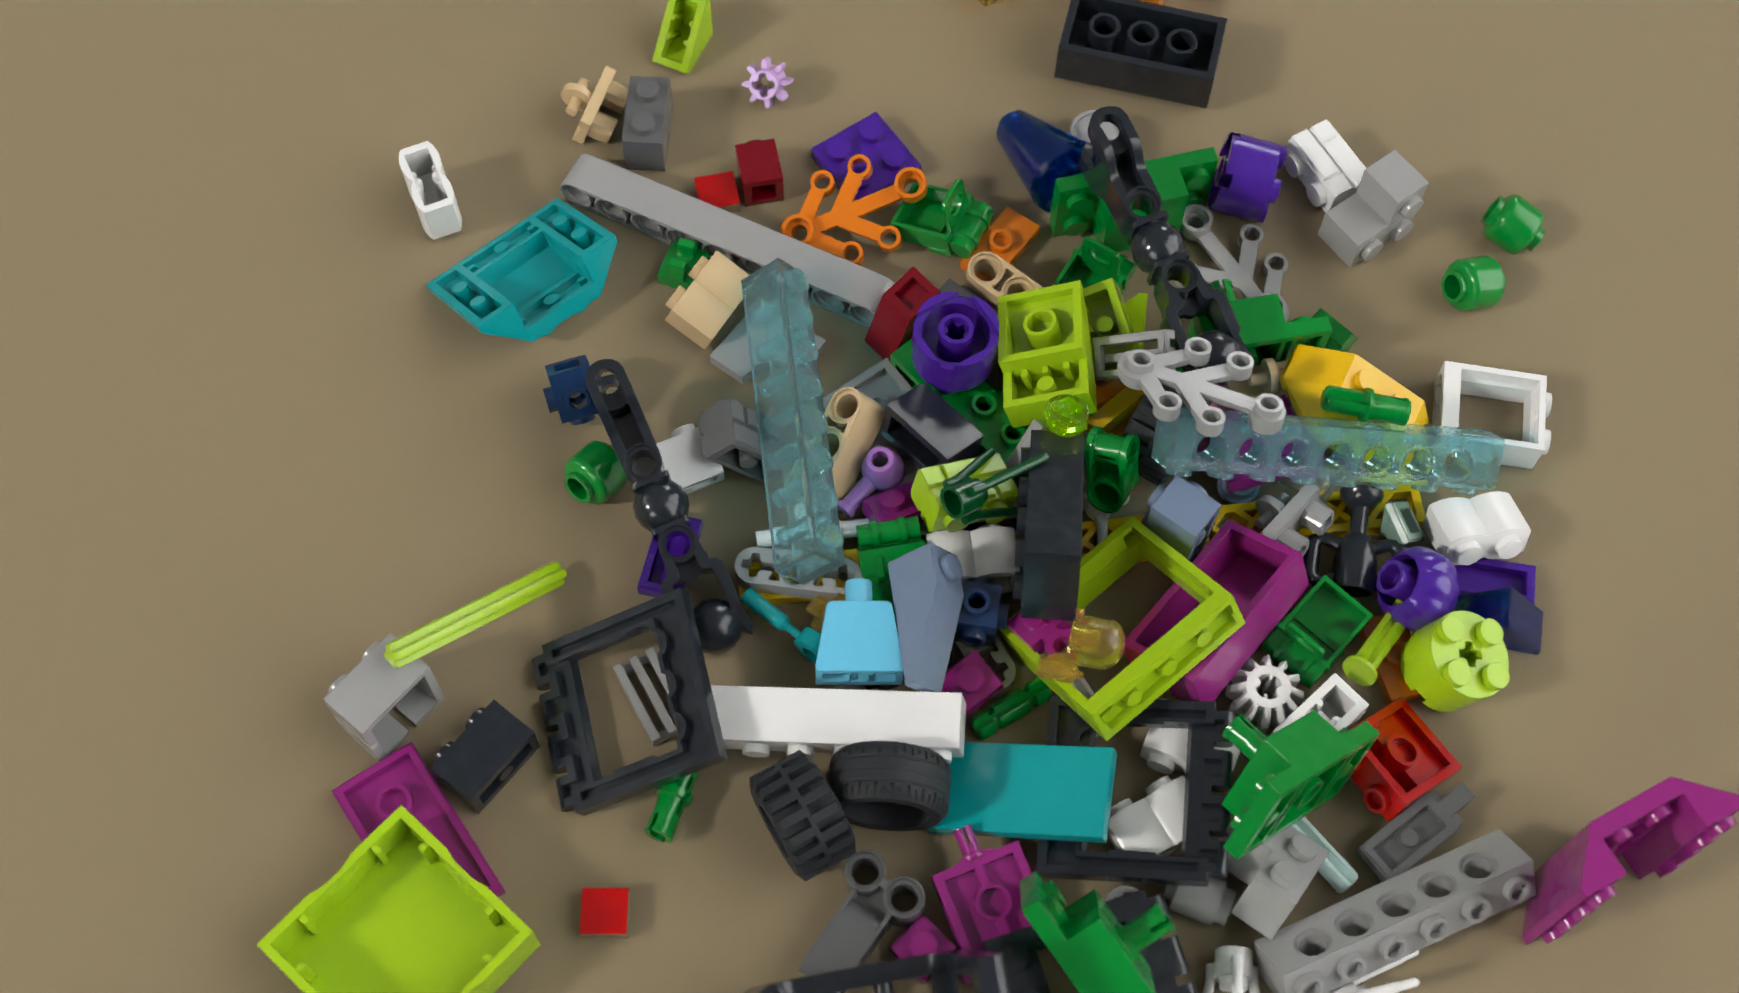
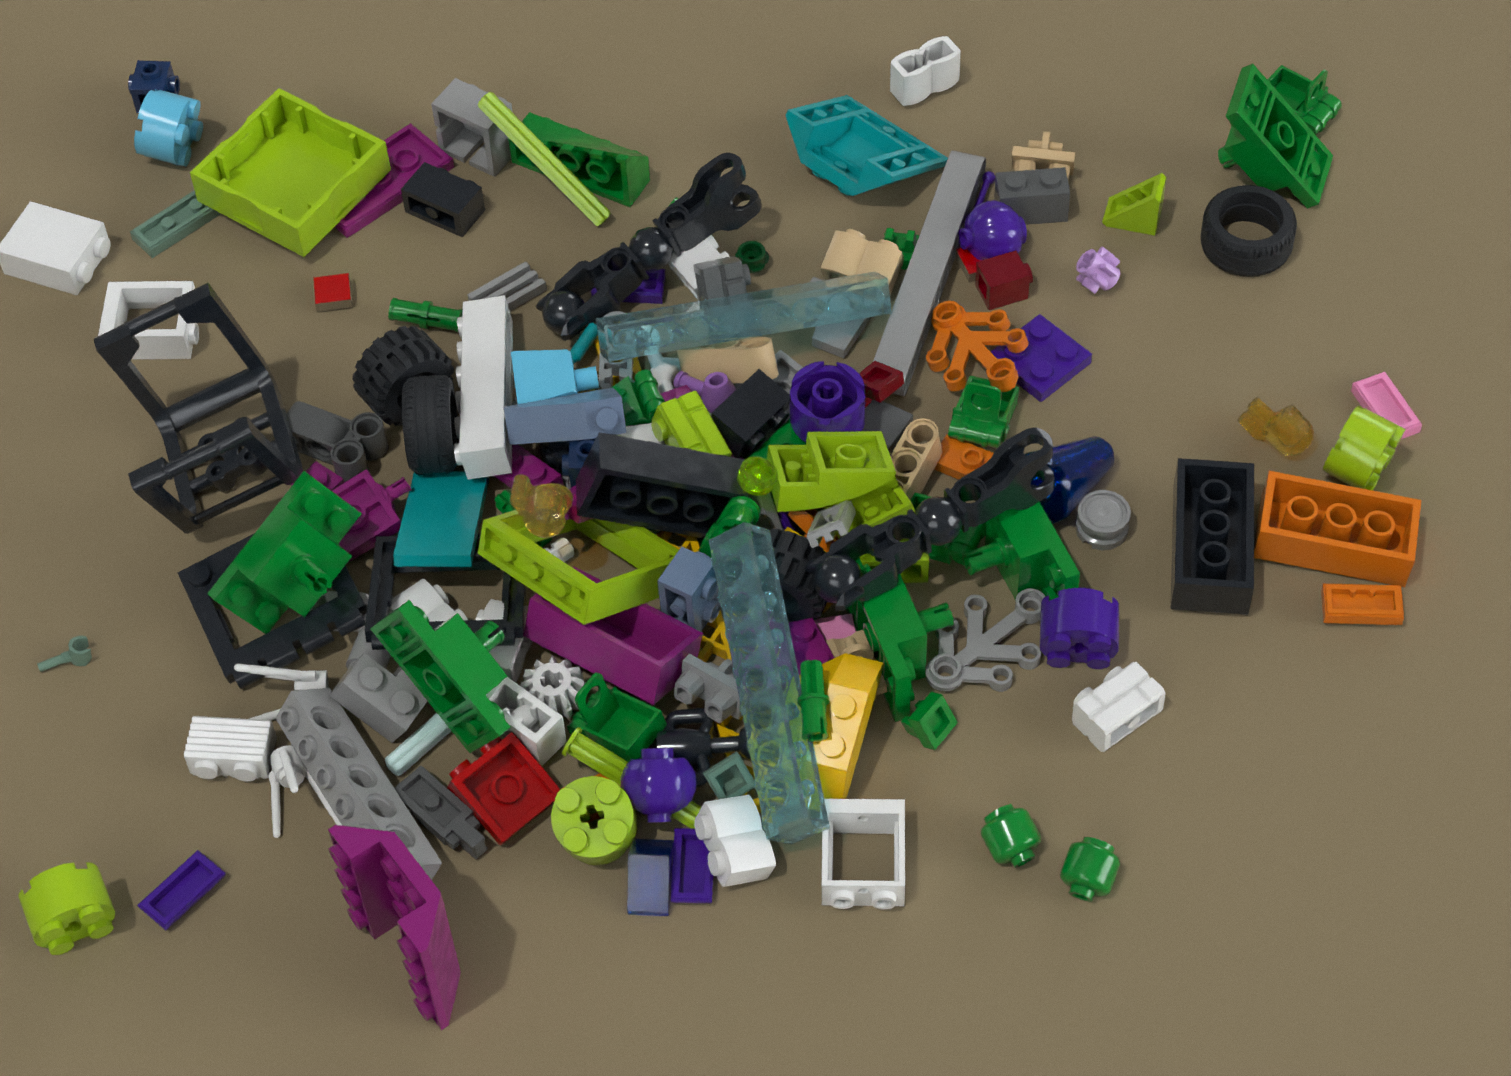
camera: 85 degrees right, 10 degrees down
black hinge [532,587,728,816] -> none
dark blue brick [543,355,607,425] -> none
dark green plant [940,447,1050,525] -> none
light grey plant [1117,337,1286,437] -> none
light grey brick [1318,149,1429,268] -> none
none -> green wedge [508,112,650,207]
none -> dark green plate [735,241,769,273]
none -> dark purple plant [959,200,1027,260]

